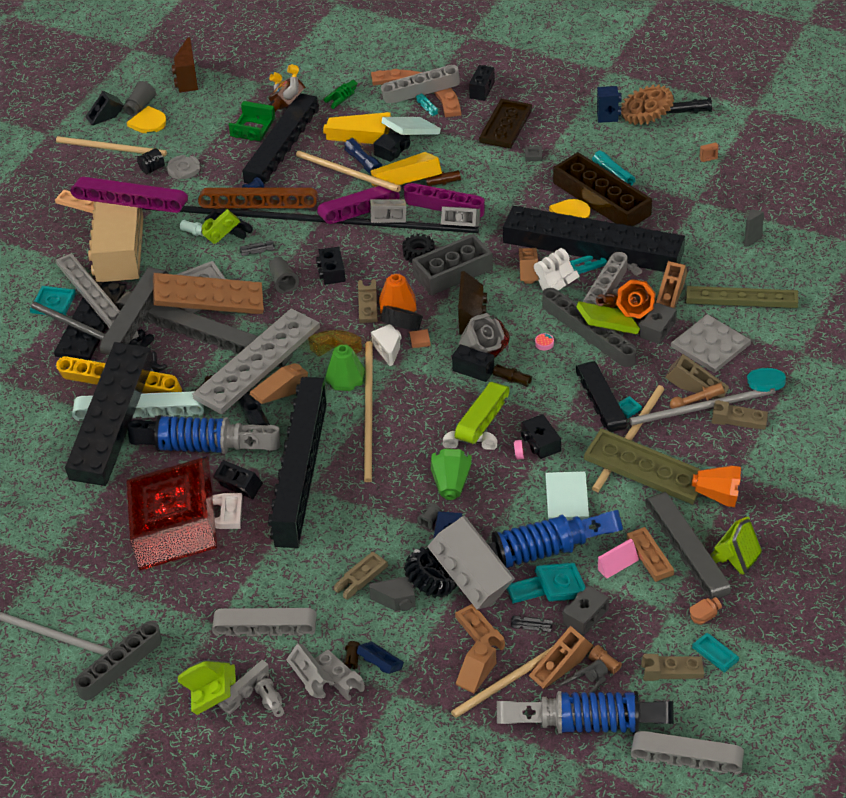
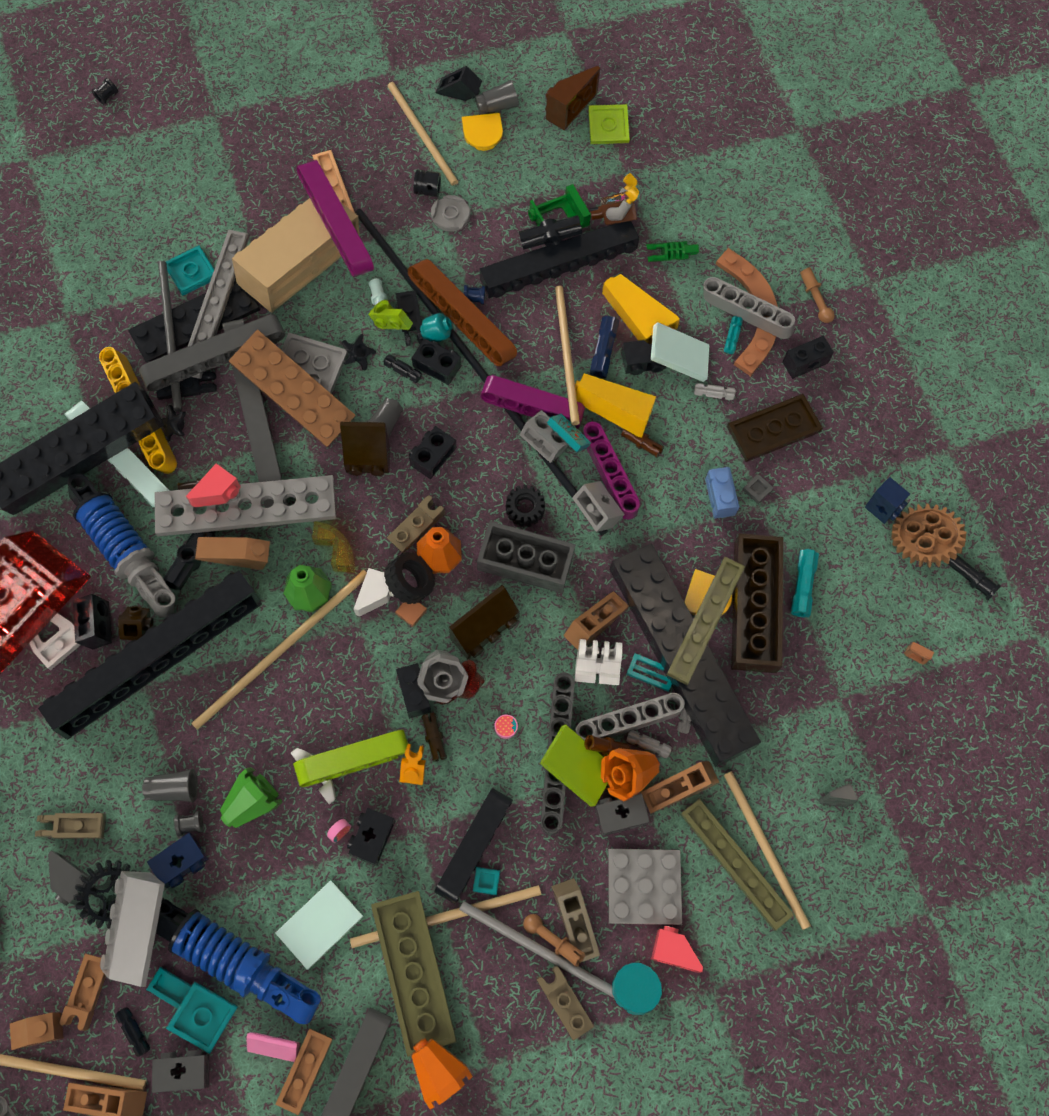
camera: 40 degrees right, 25 degrees up
none -> dark brown brick [118,605,154,640]
none -> dark grey plant [142,769,198,802]
none -> coral slope [186,463,241,508]
none -> dark brown slope [340,422,390,476]
none -> black animal [341,334,376,370]
none -> light orange plate [399,744,426,785]
none -> black brick [412,338,461,385]
none -> teal head [420,313,453,343]
none -> black piece [519,215,583,250]
none -> teal tile [547,414,591,452]
none -> lime plate [588,104,630,144]
none -> coral slope [651,926,703,973]
none -> olive tile [666,557,745,685]
none -> light grey axle [694,383,736,400]
none -> medium blue brick [705,467,739,519]
none -> tan piece [724,771,811,930]
none -> medium nougat pin [800,267,835,323]

